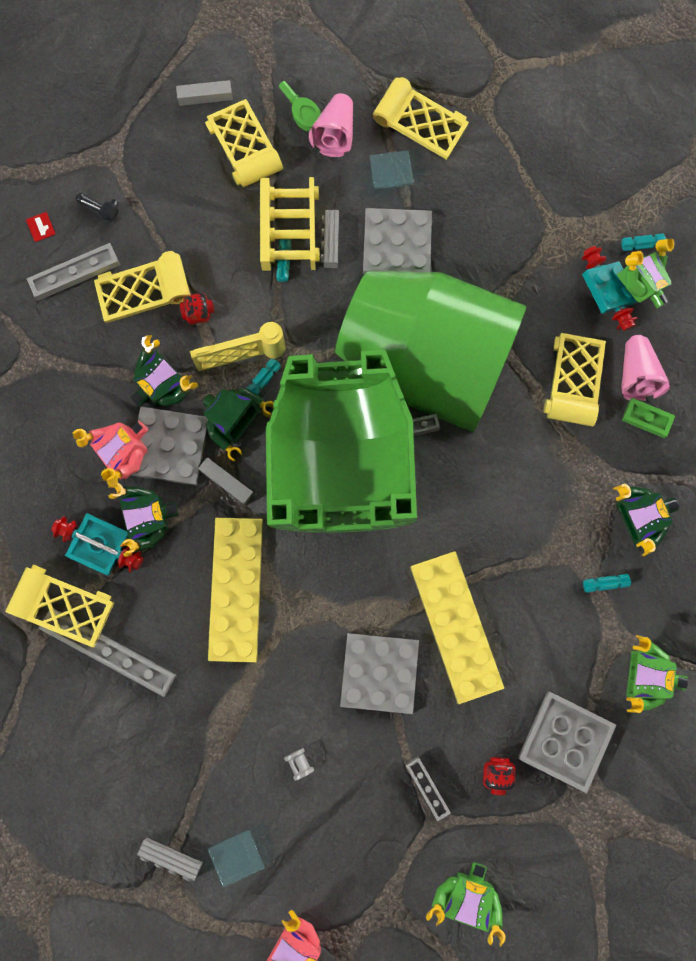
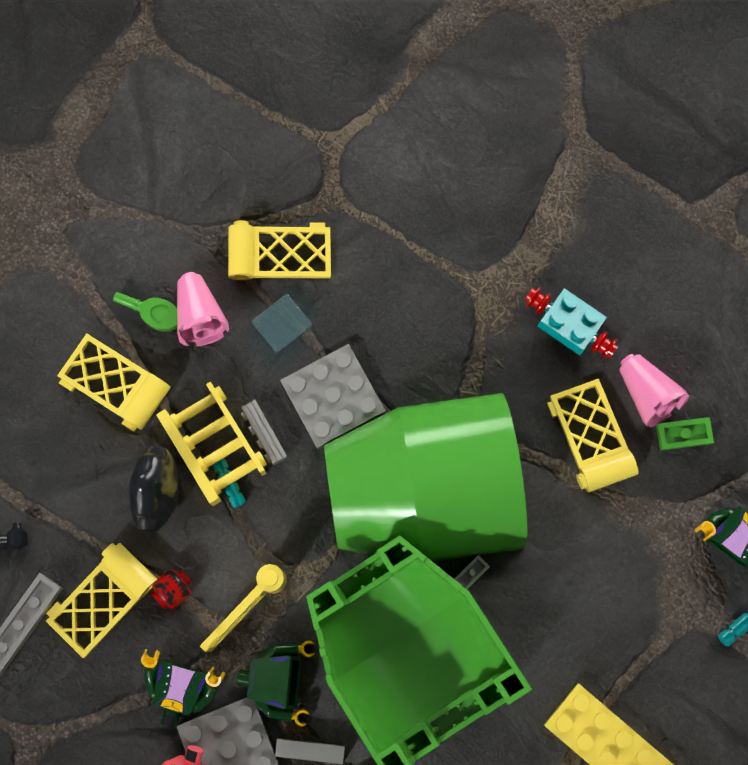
camera: 30 degrees left, 0 degrees up
light grey piece [176,80,233,106] -> none
teal axle [247,358,281,395] -> none
torso [617,239,674,309] -> none
teal axle [621,233,666,251] -> none
none -> black piece [128,447,180,532]

